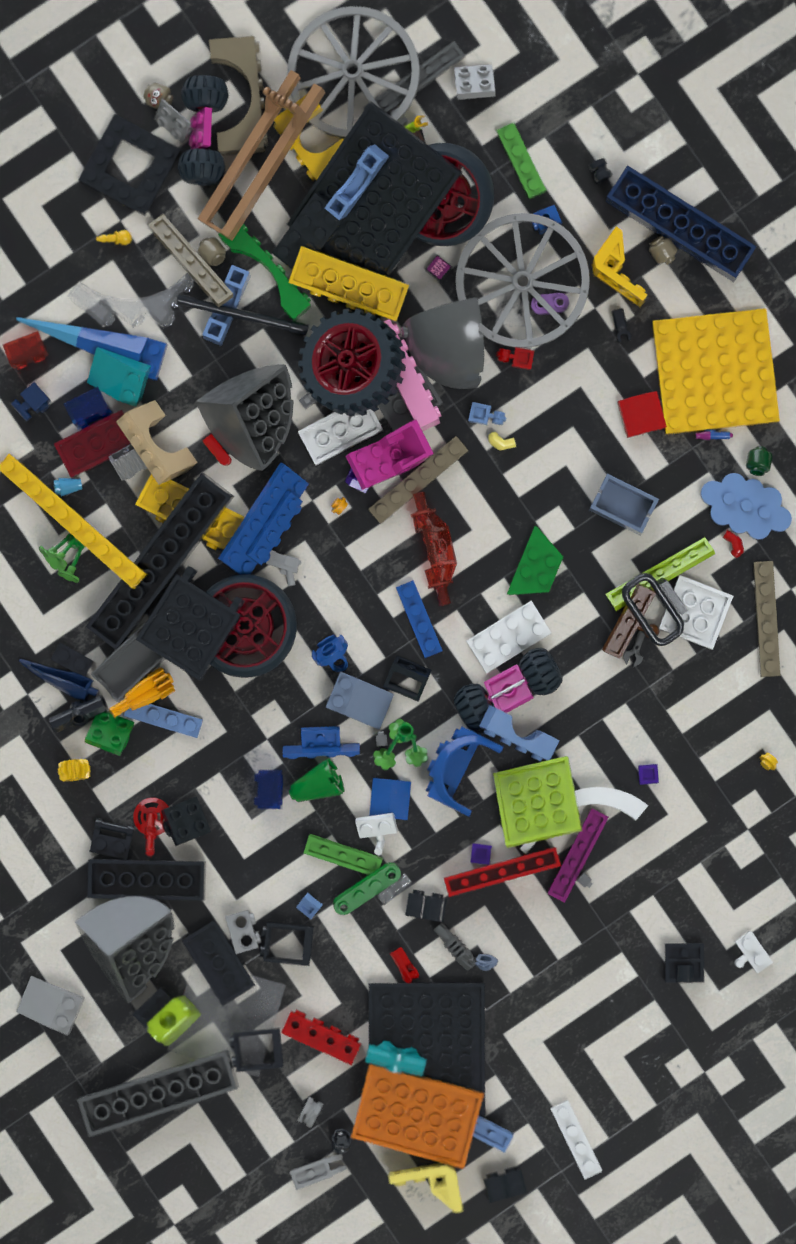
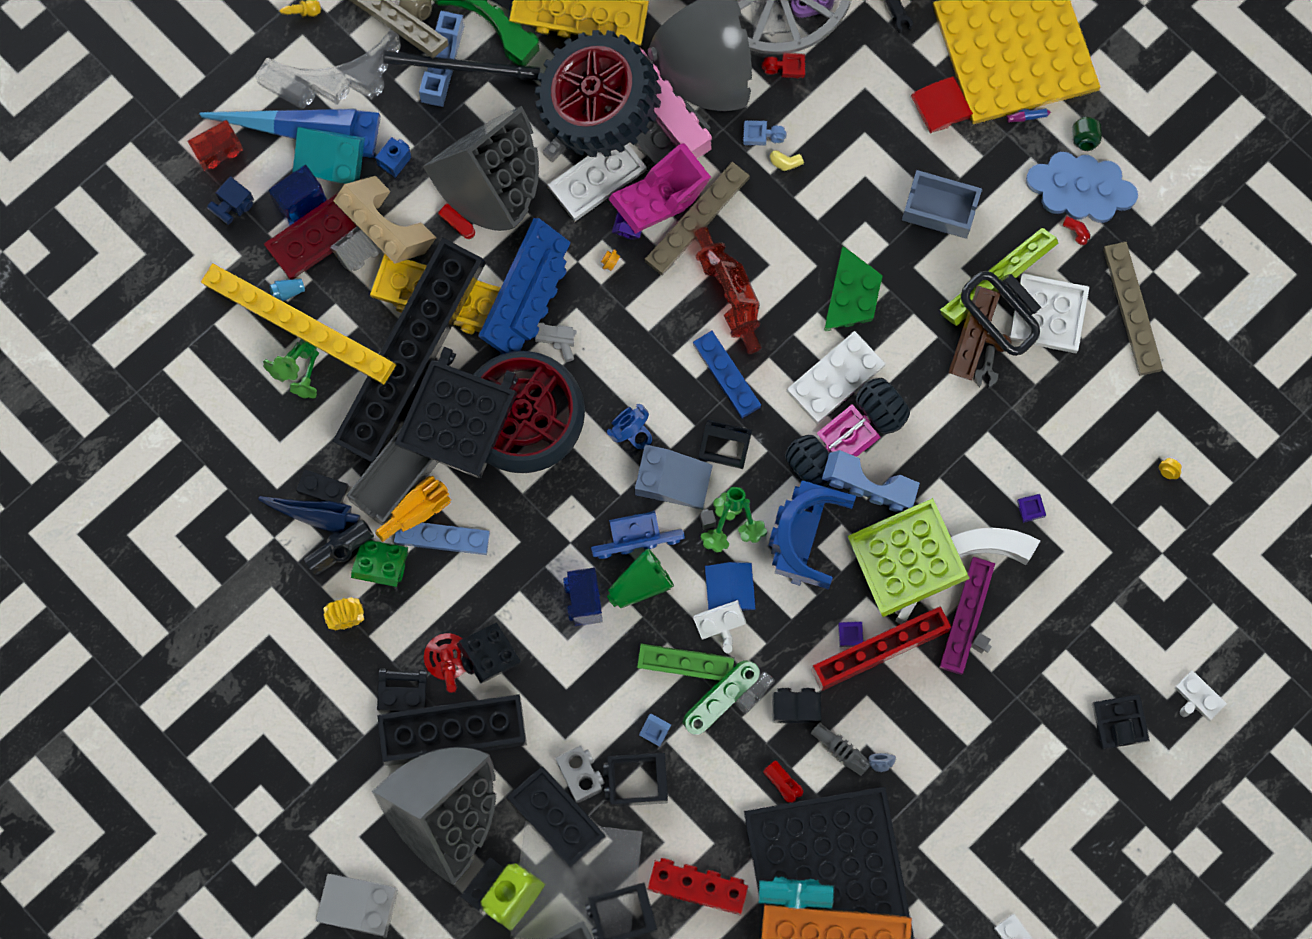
camera: 15 degrees left, 10 degrees down
none -> blue brick [375,137,412,178]

